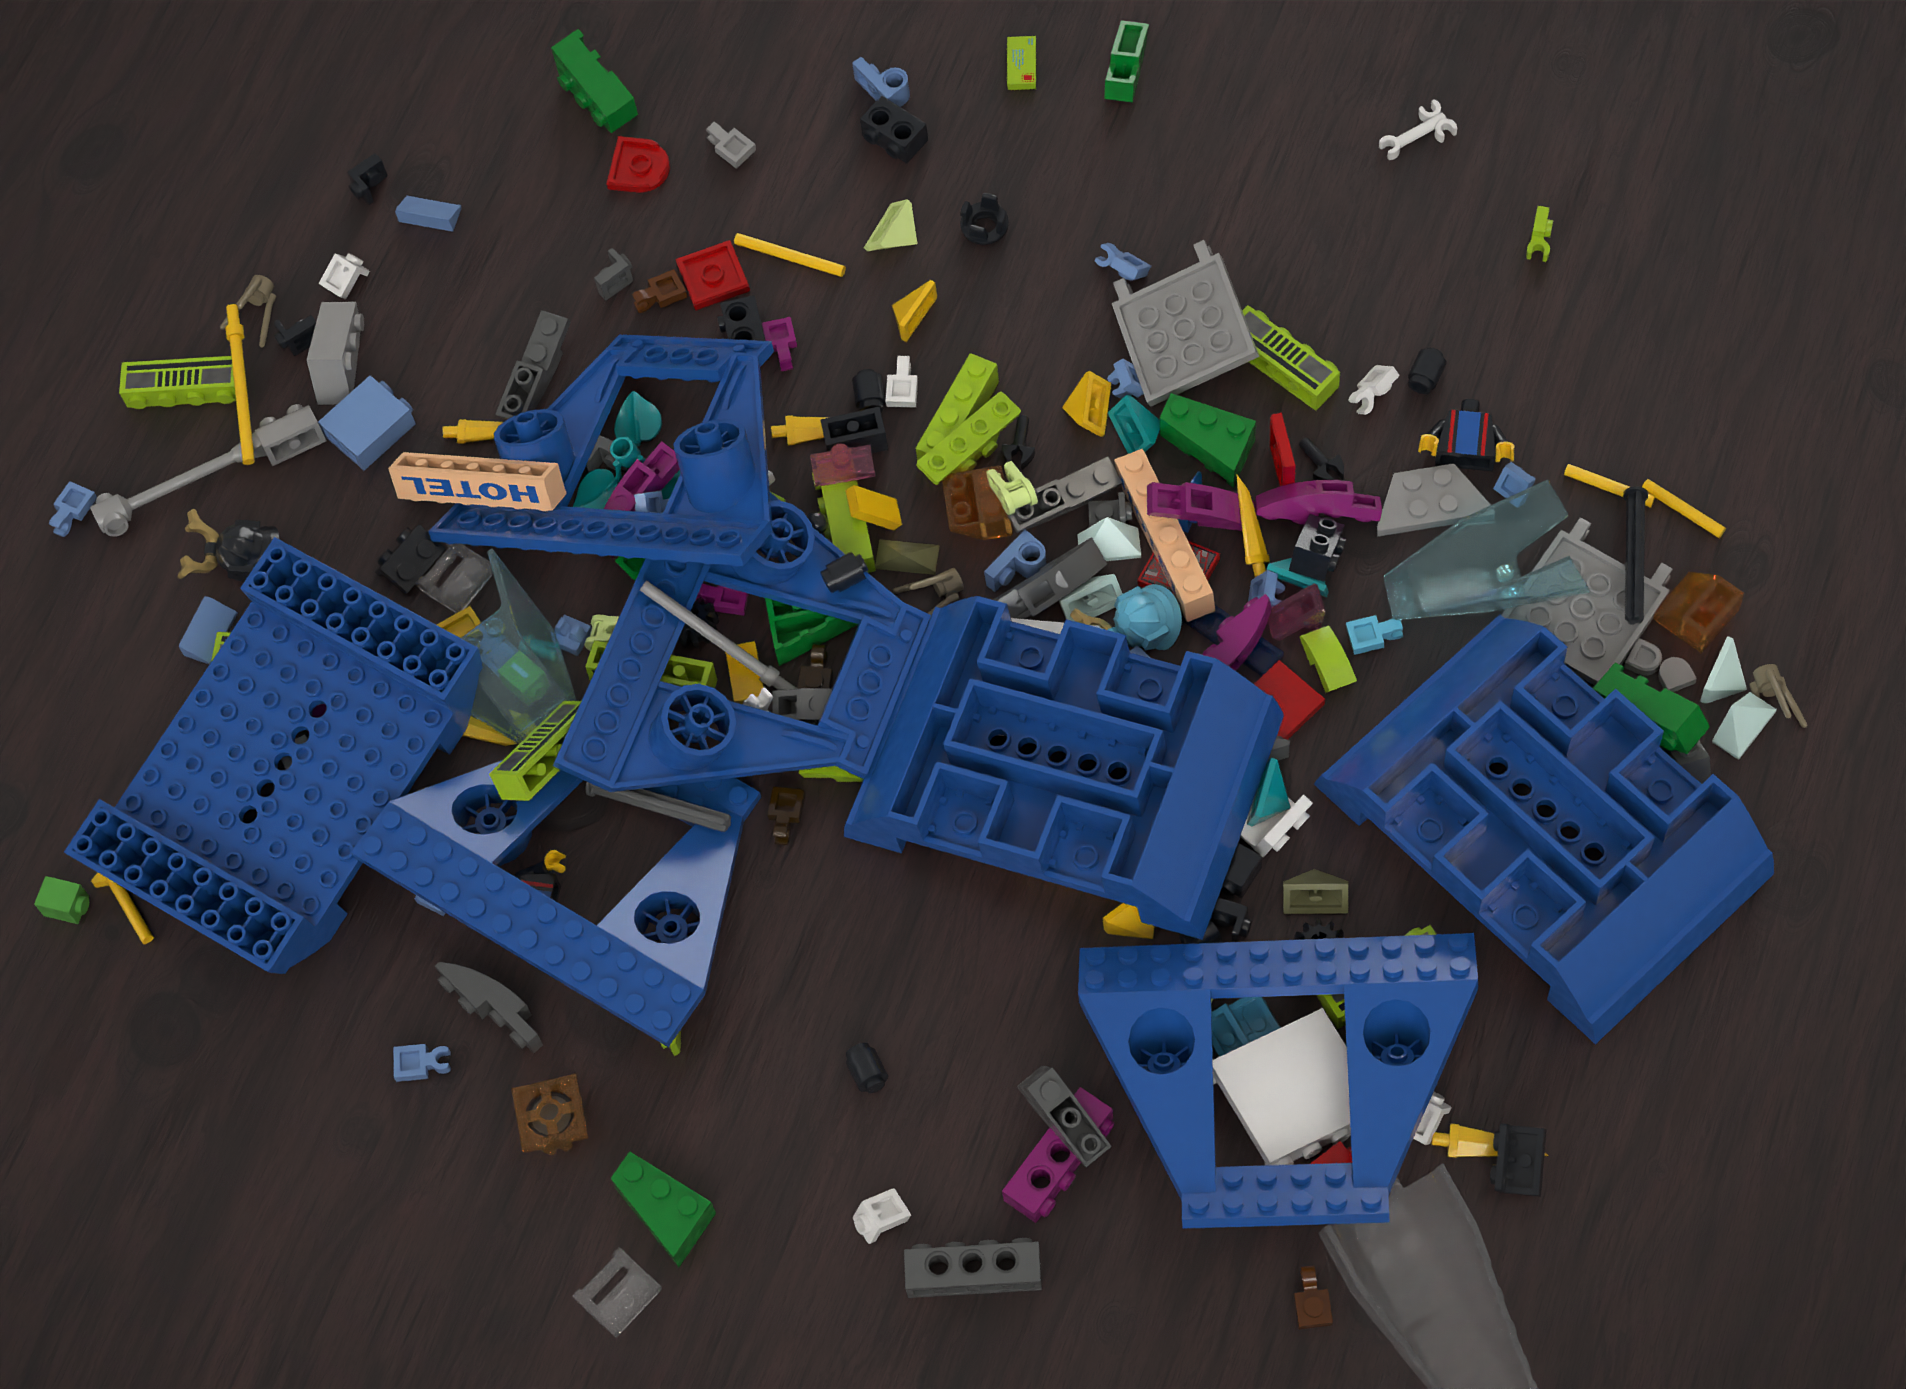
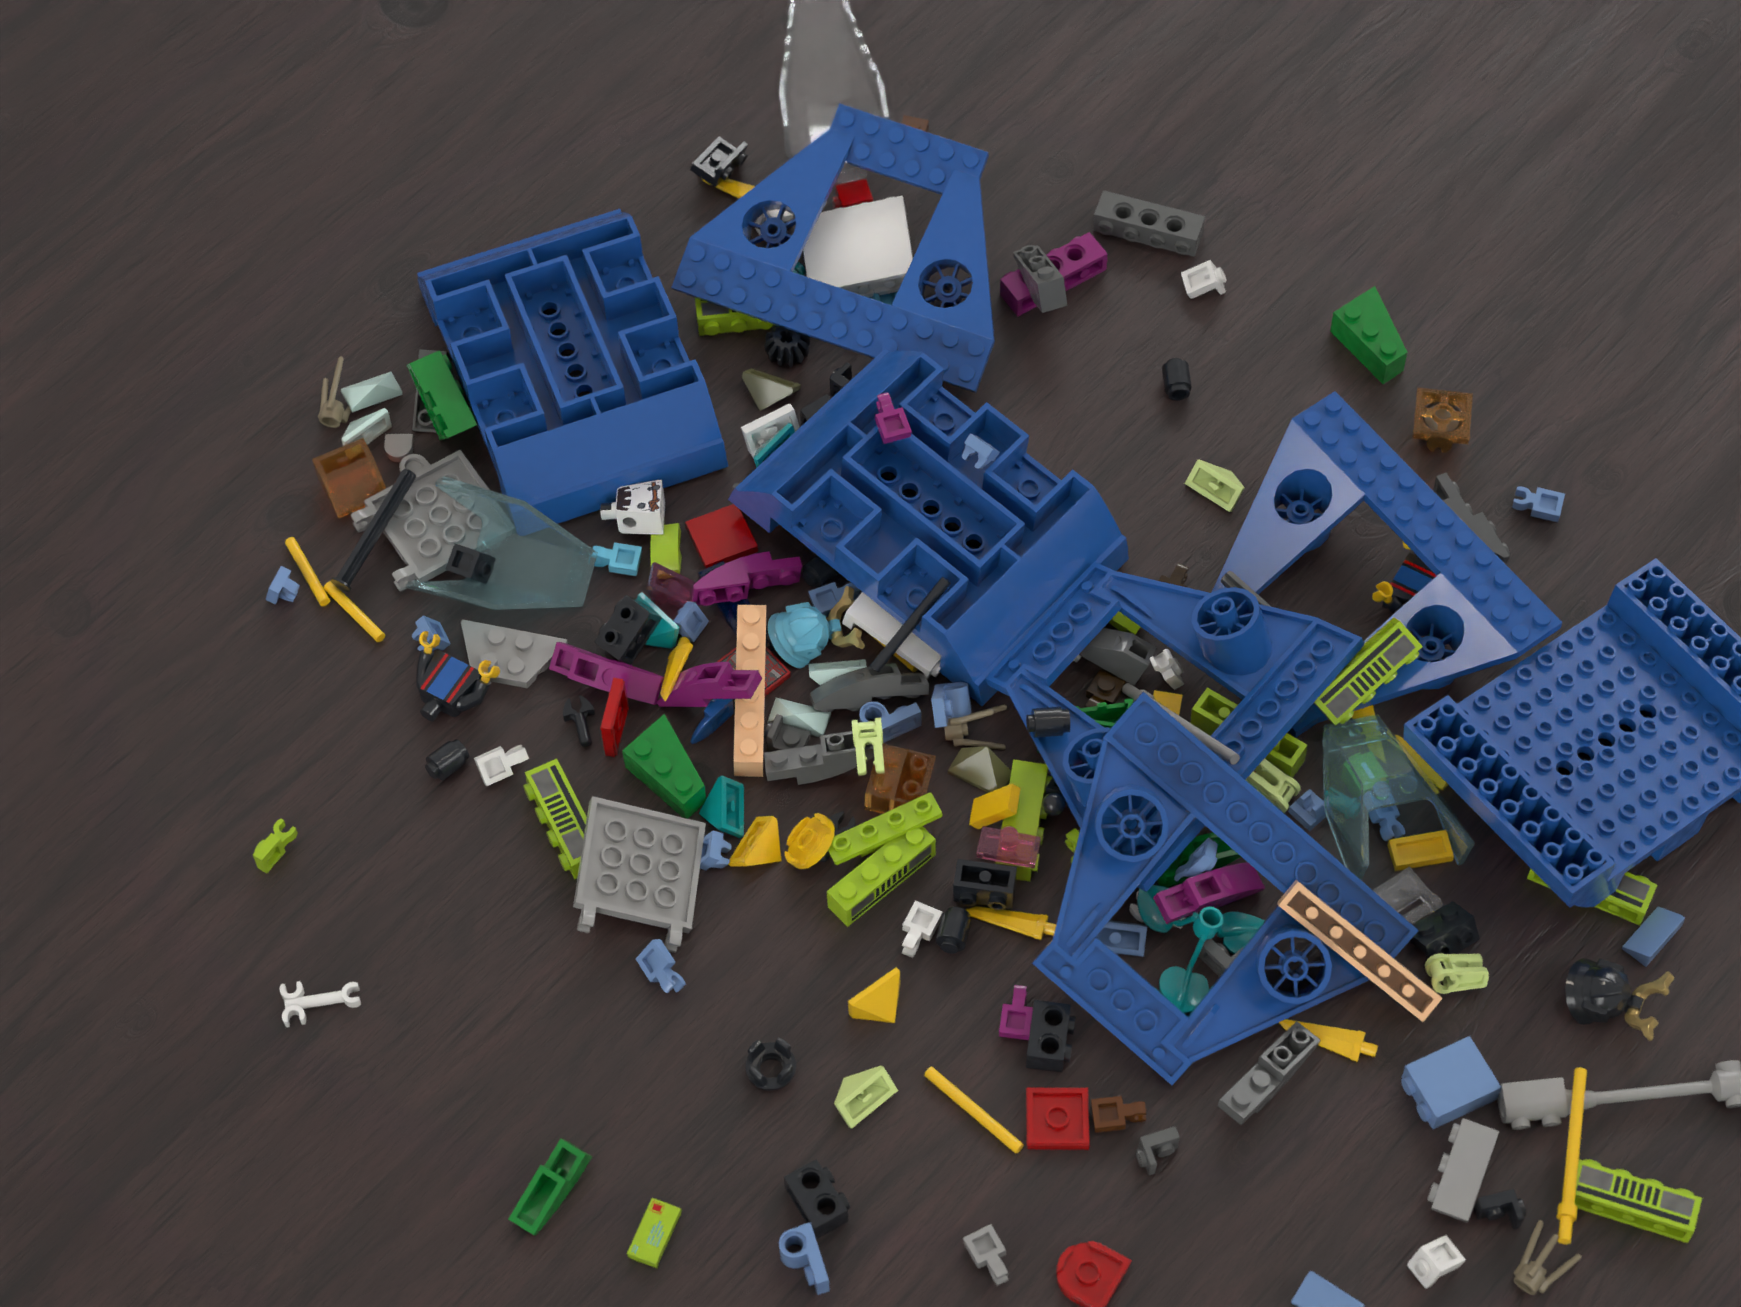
camera: 165 degrees left, 5 degrees down
clear plate [572,1247,662,1338] -> none
none -> medium blue tile [266,566,300,605]
none -> black bracket [445,543,496,584]
none -> white torso [600,480,665,535]
none -> yellow tile [785,813,835,869]
none -> black bar [870,576,951,672]
none -> magenta plate [875,392,912,444]
none -> medium blue plate [931,682,972,728]
none -> medium blue tile [962,433,1000,470]
none -> yellowish green slope [1185,459,1245,512]
none -> yellowish green piece [1425,953,1489,994]

